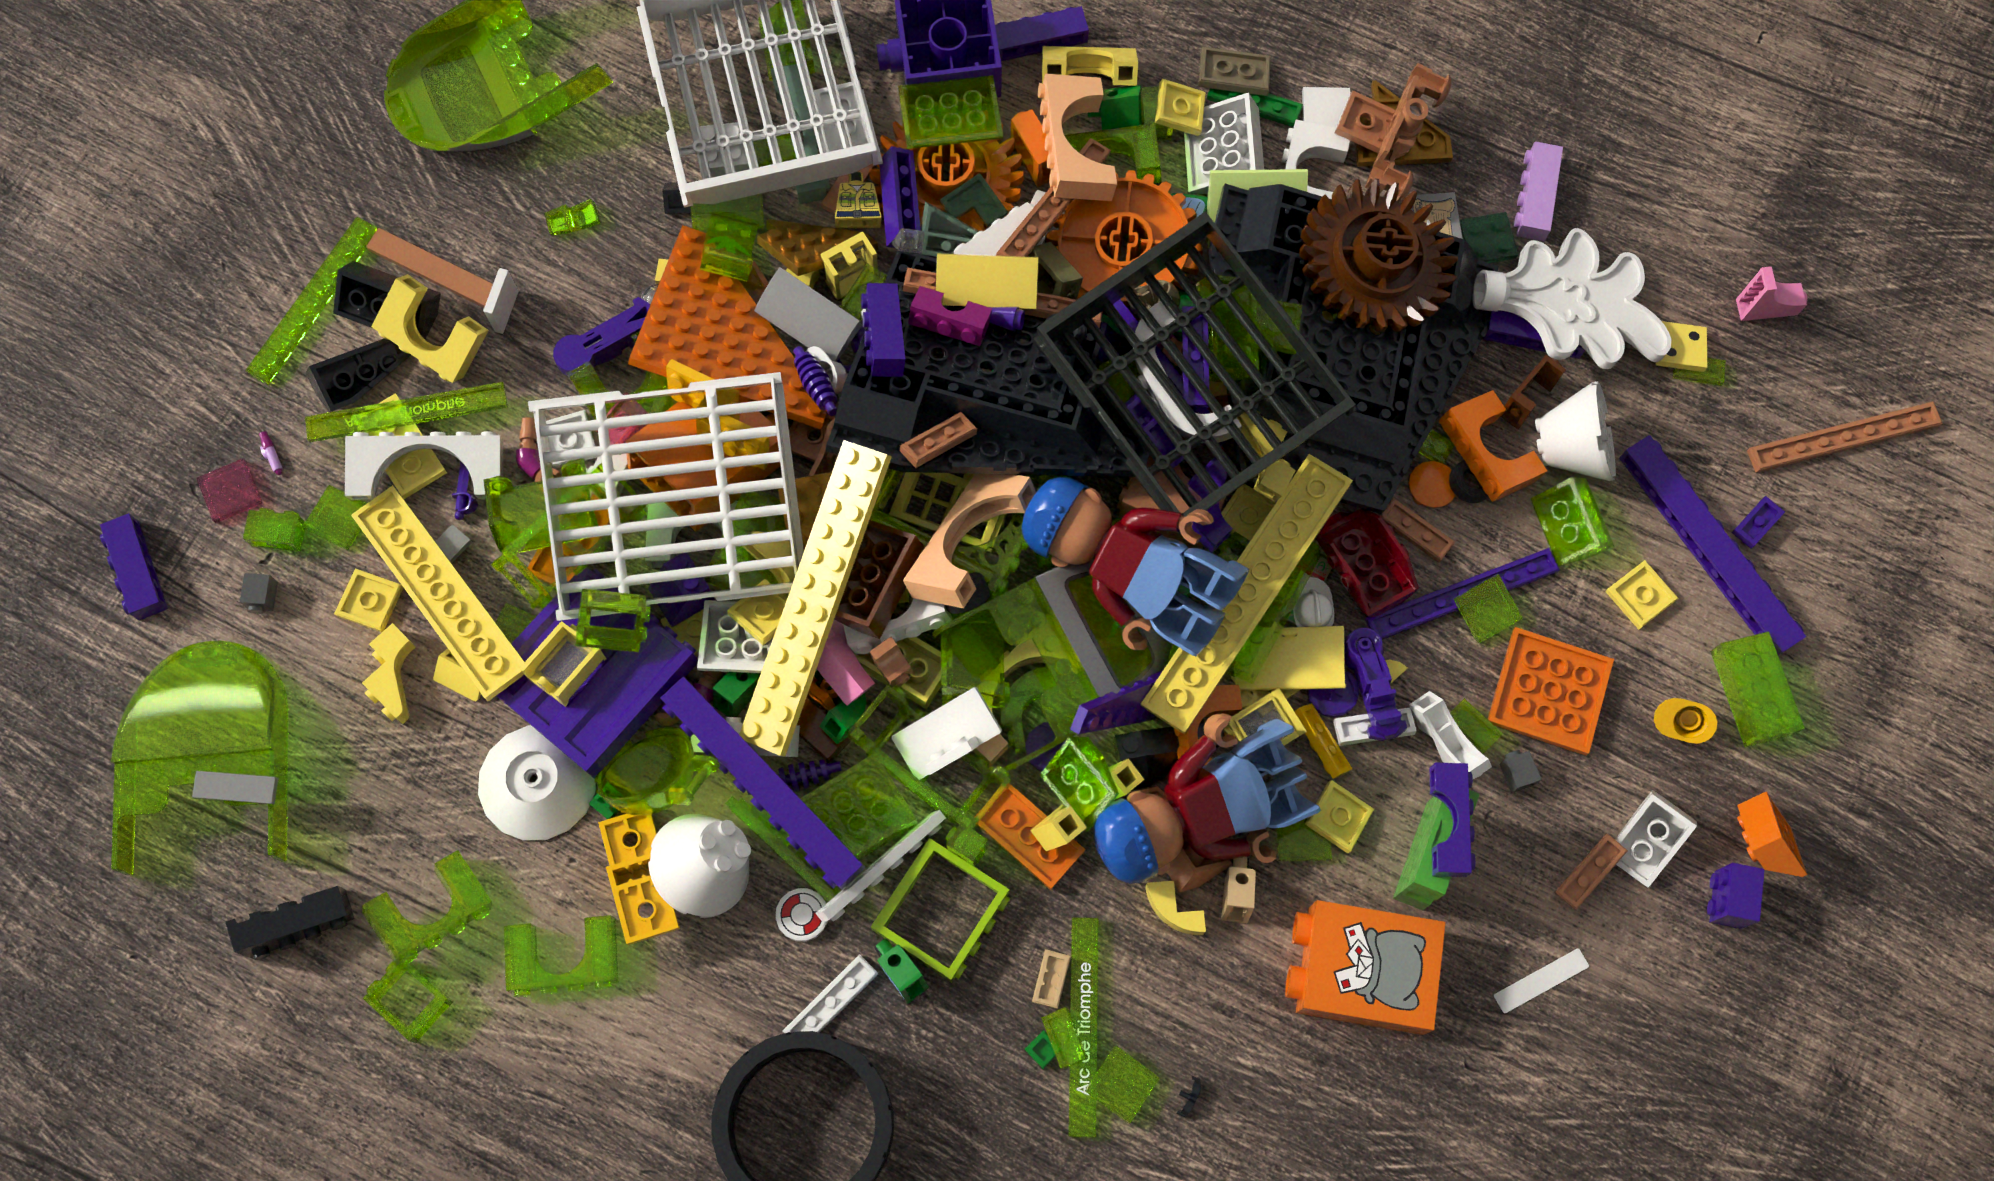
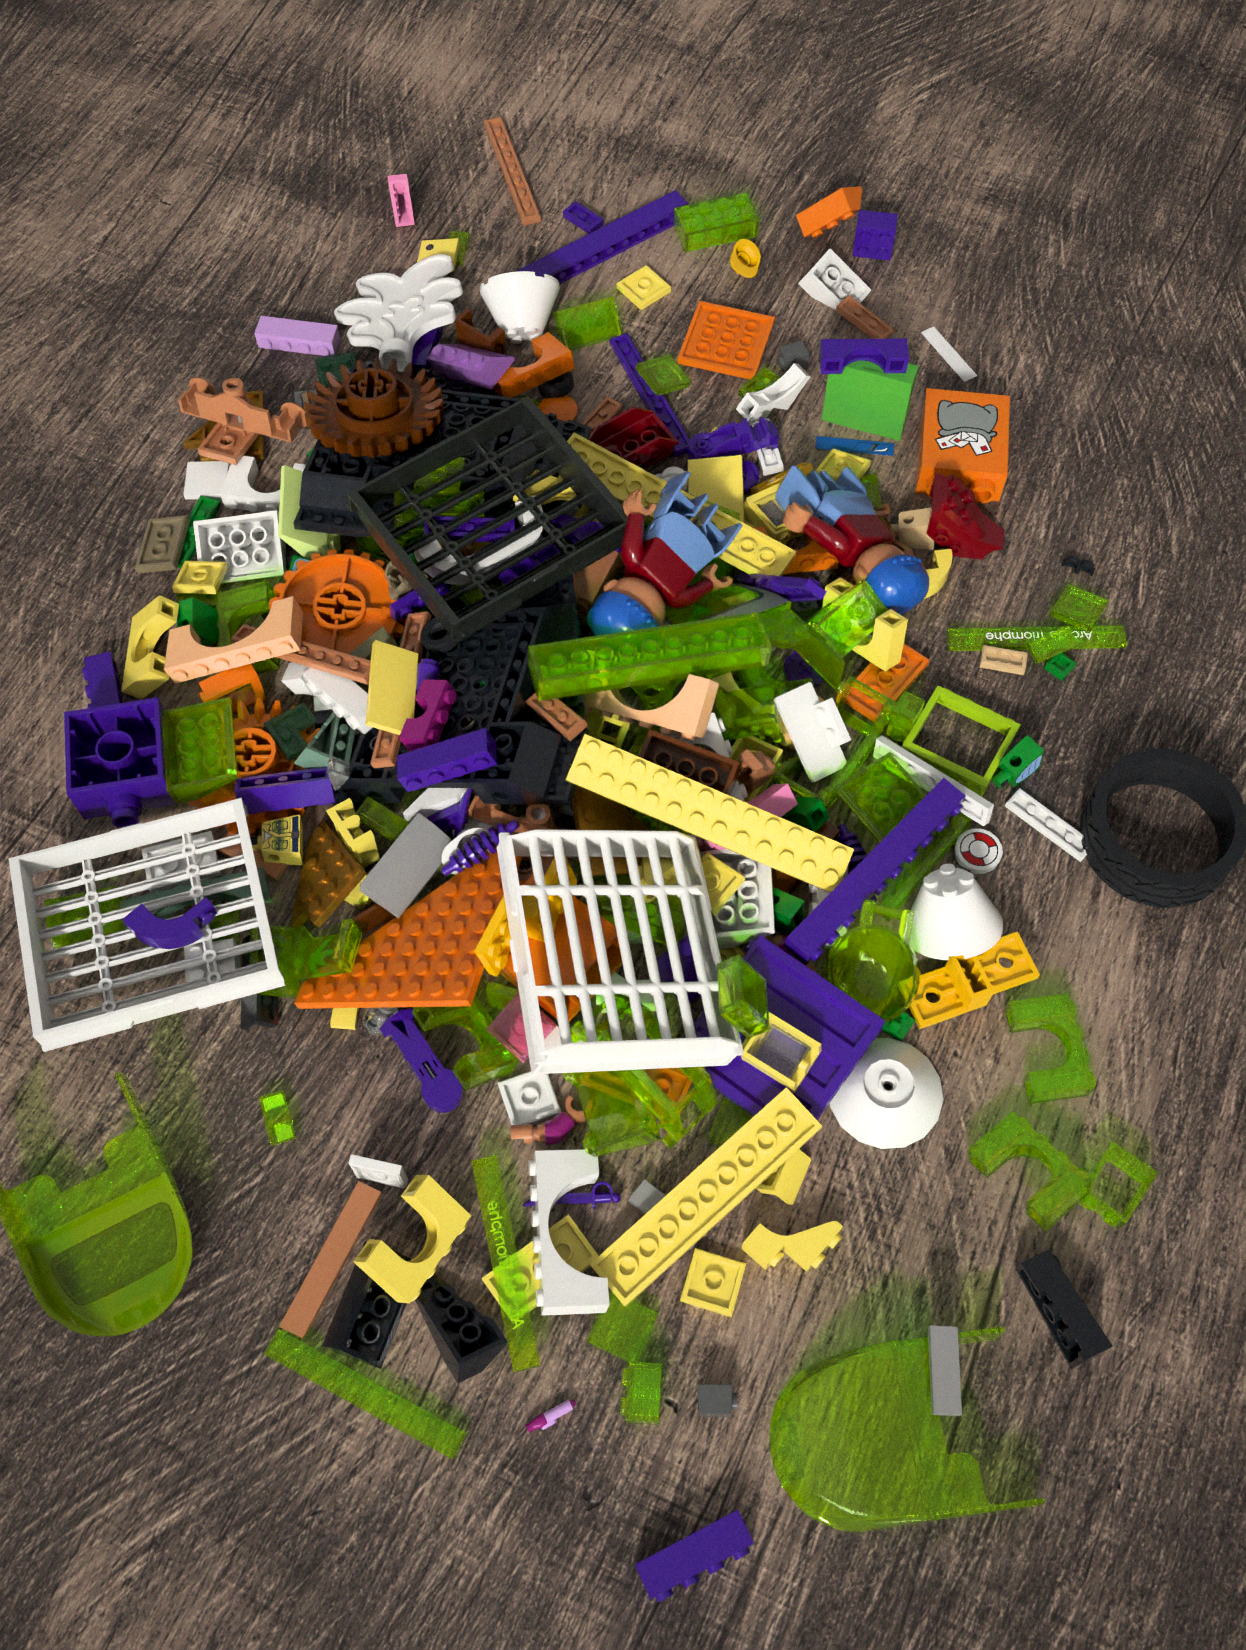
camera: 90 degrees left, 10 degrees down
clear pink tile [196,458,263,523] -> none
none -> dark purple arch [122,897,218,949]
none -> medium lavender slope [426,344,515,390]
none -> clear neon green brick [528,612,772,701]
none -> blue sticker [815,436,894,456]
none -> dark red slope [926,474,1005,560]

